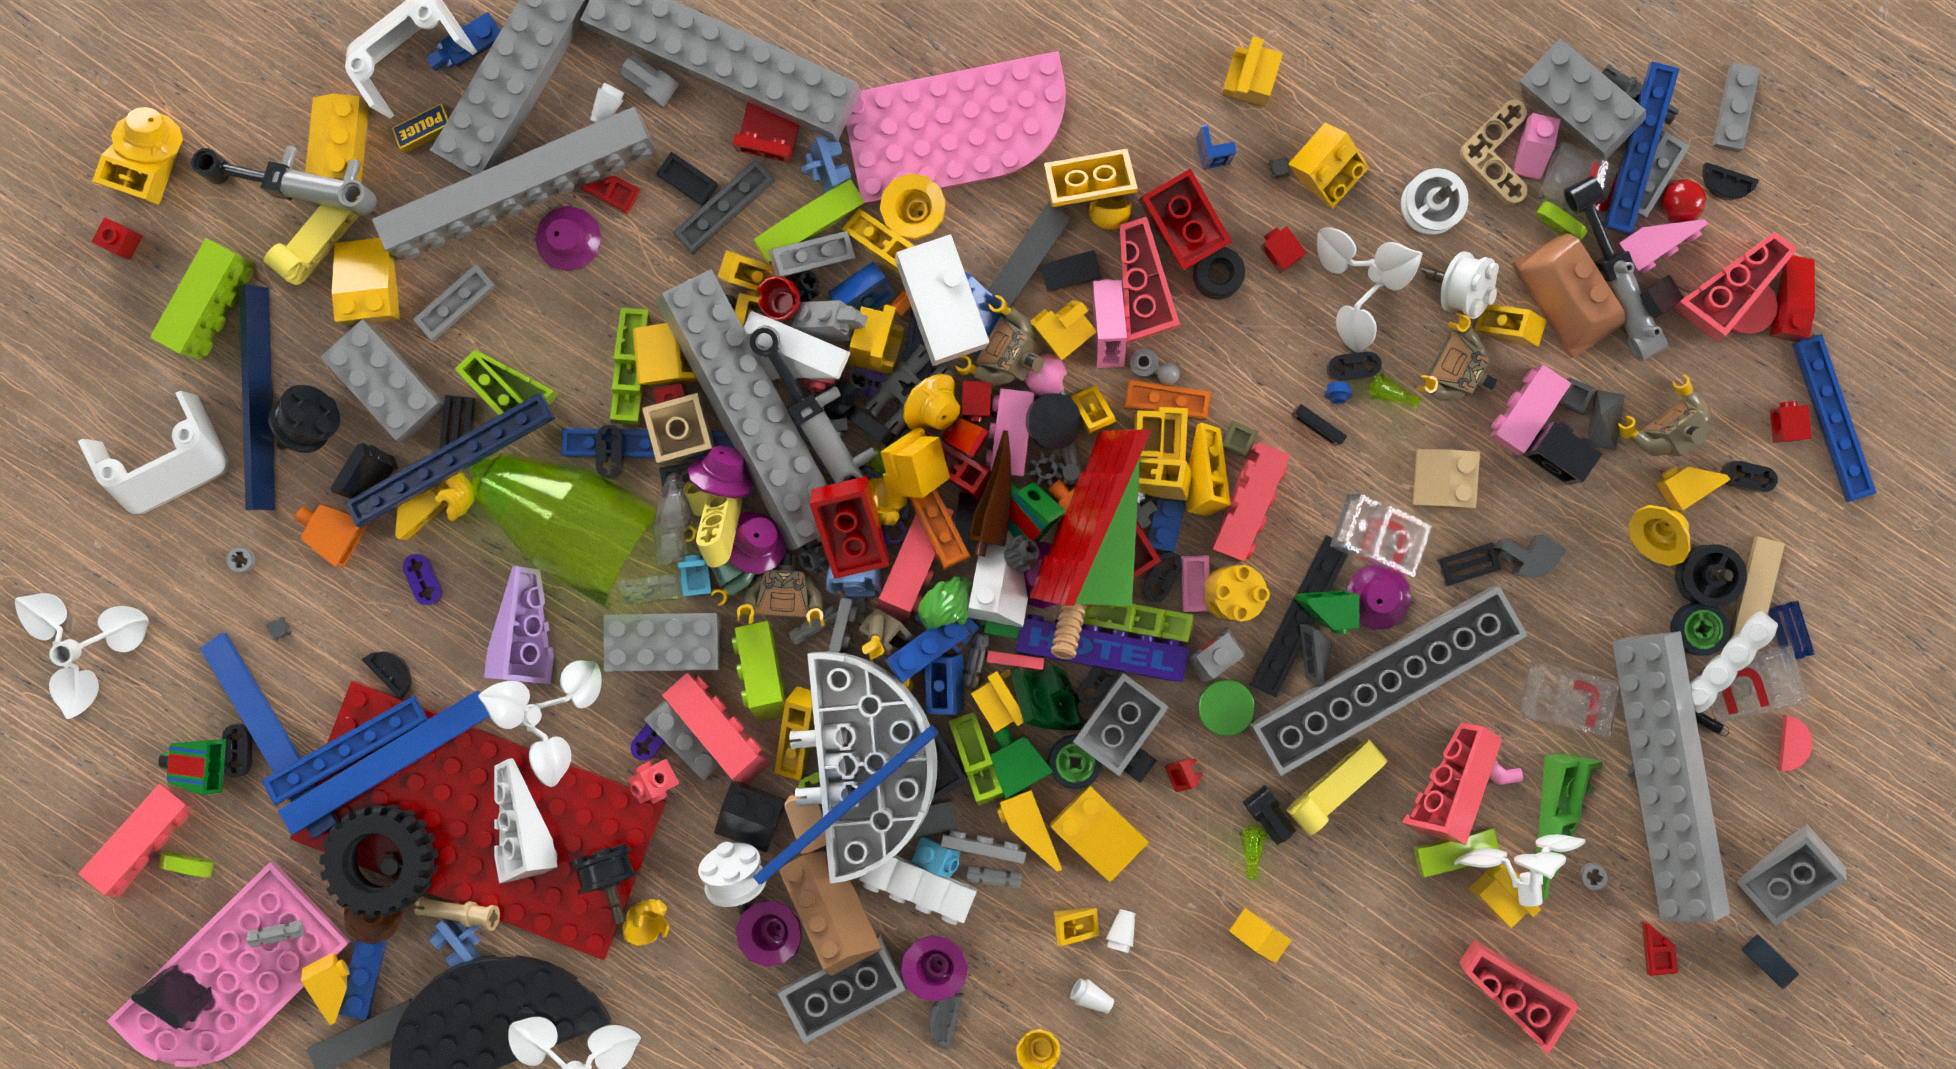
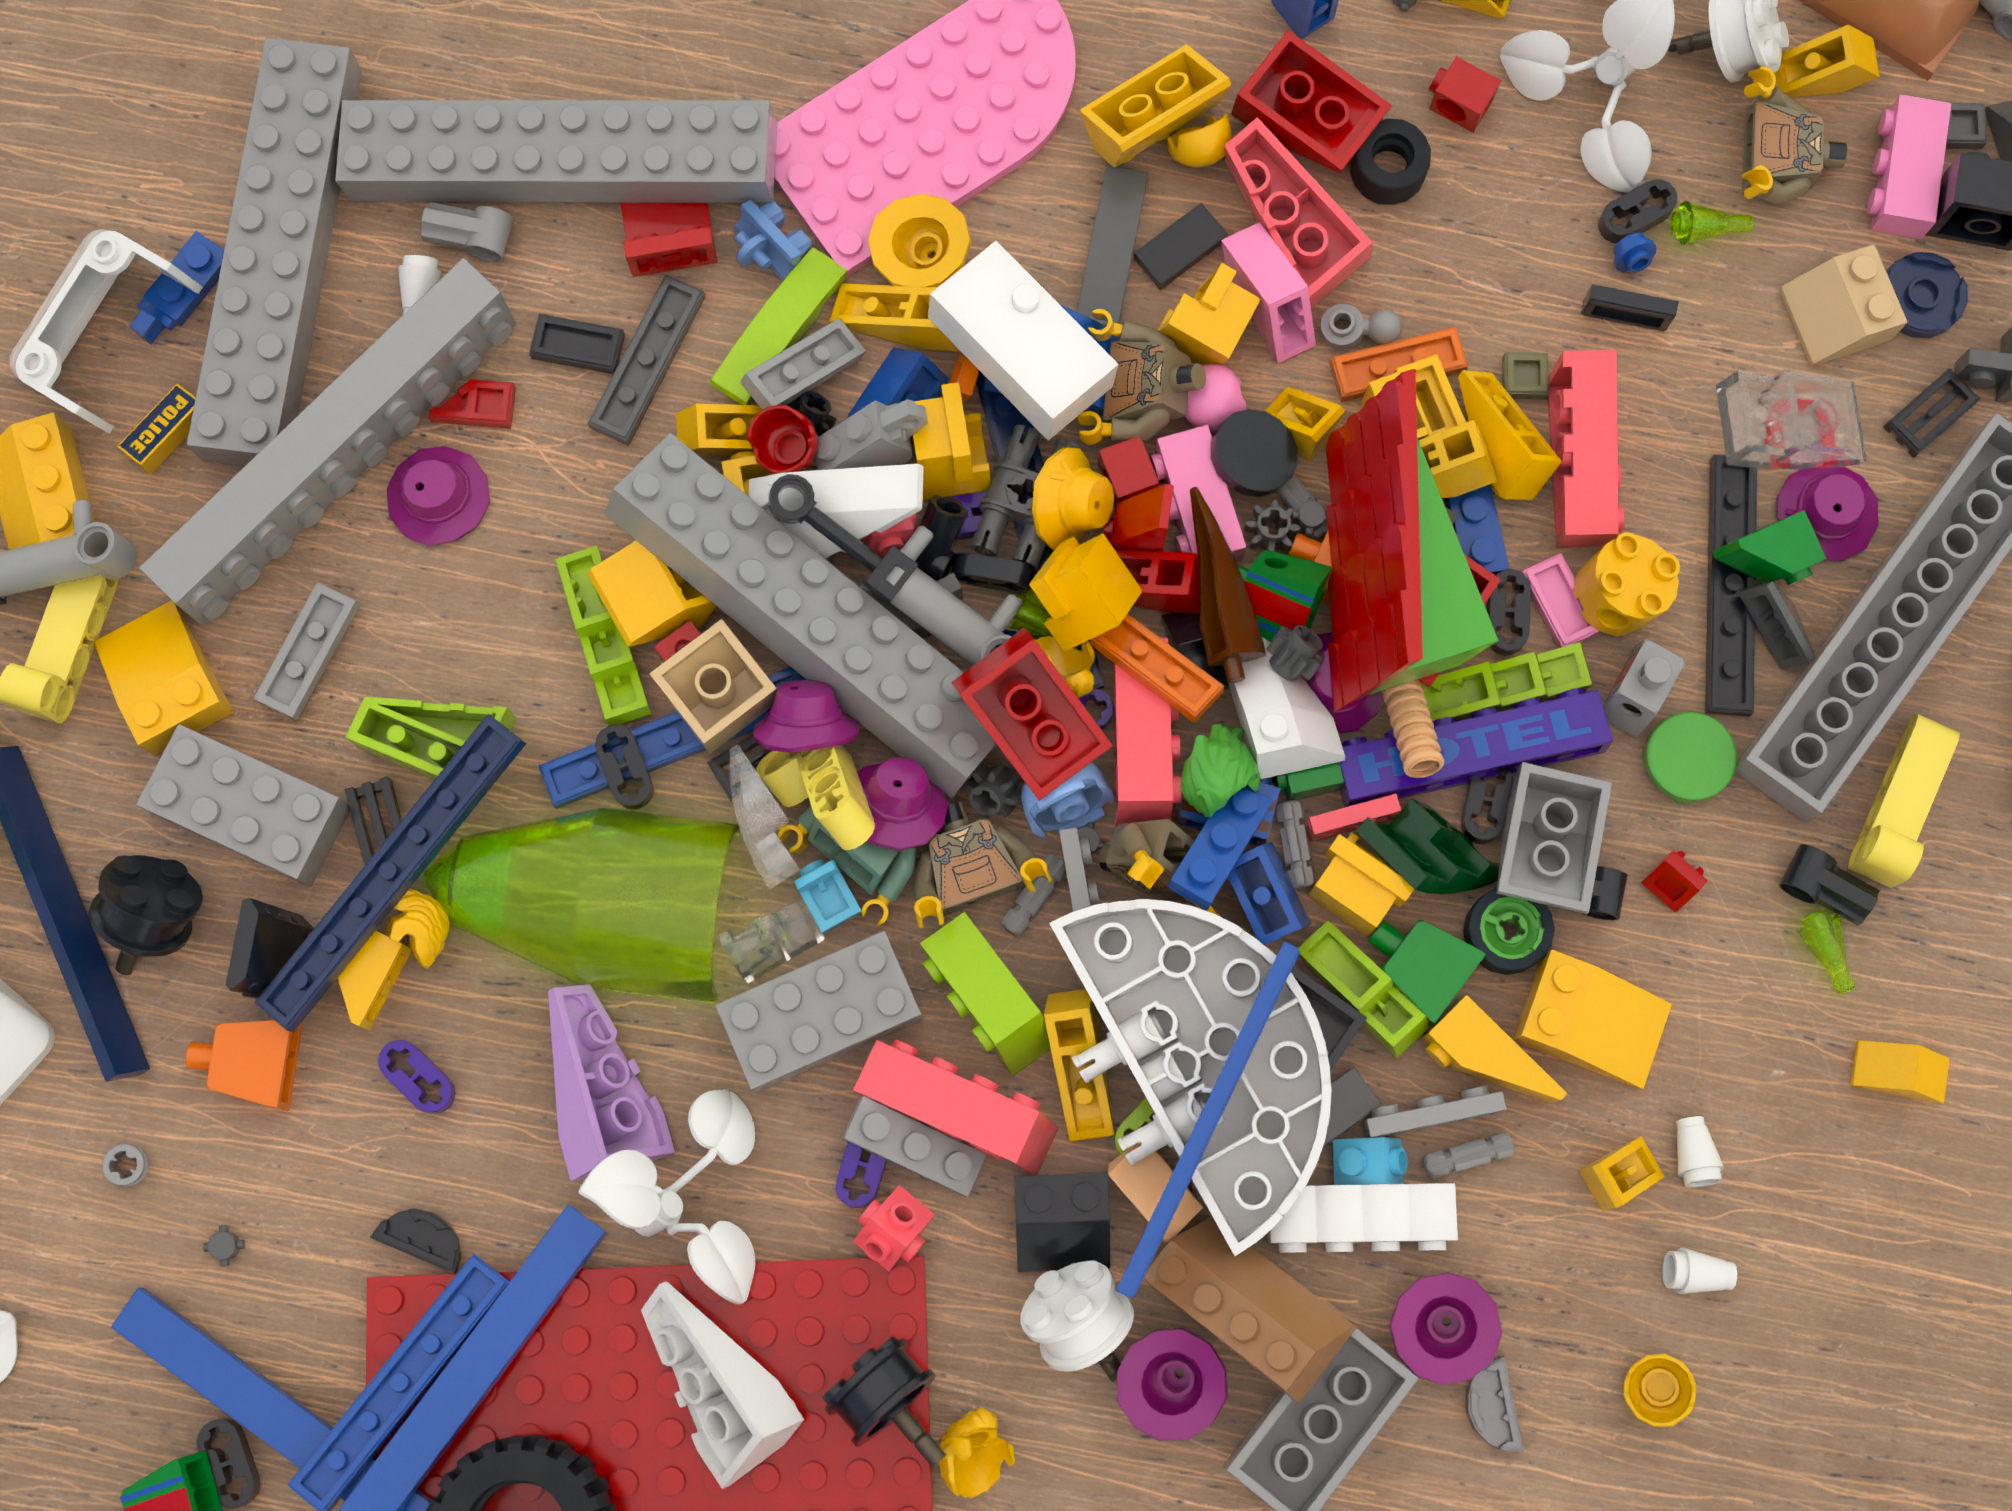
camera: 25 degrees left, 10 degrees down
none -> dark blue tile [1886,252,1968,338]

